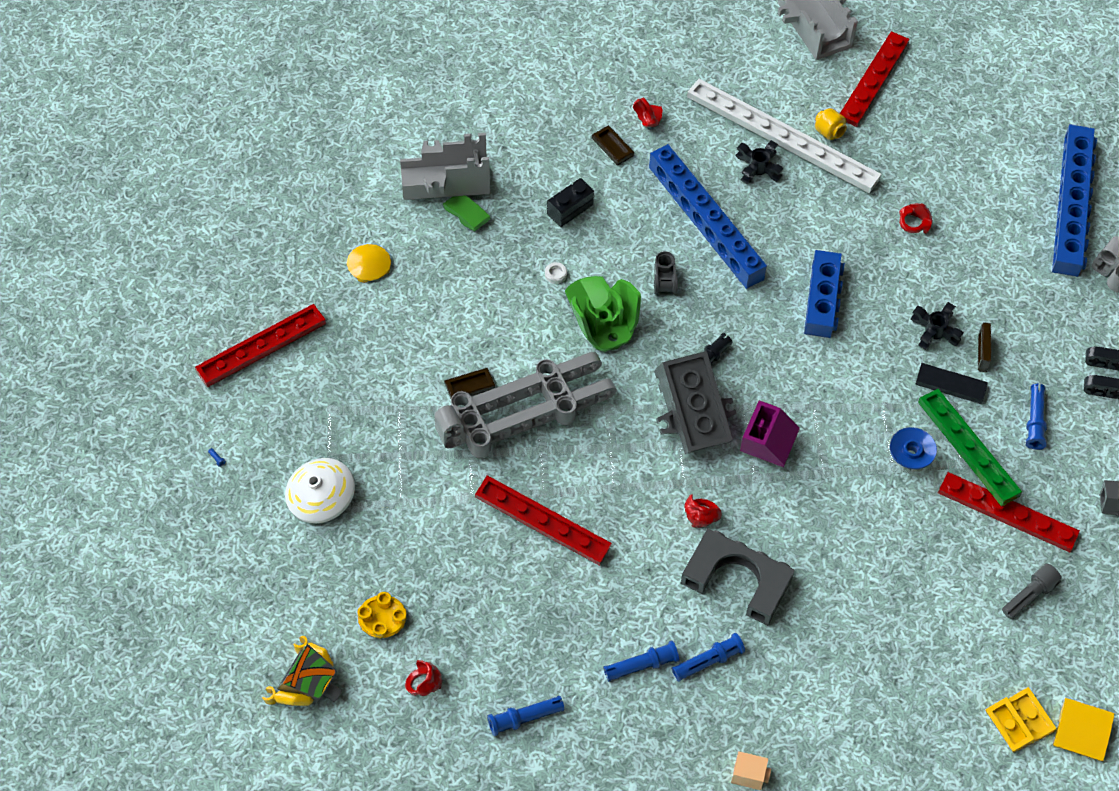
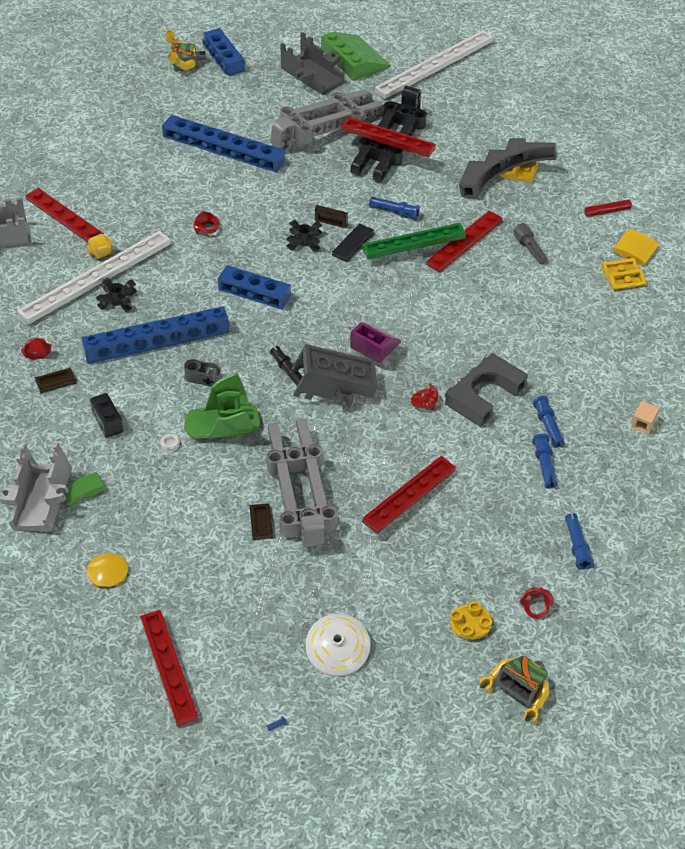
camera: 75 degrees left, 10 degrees down
blue dish [890,427,937,469] -> none

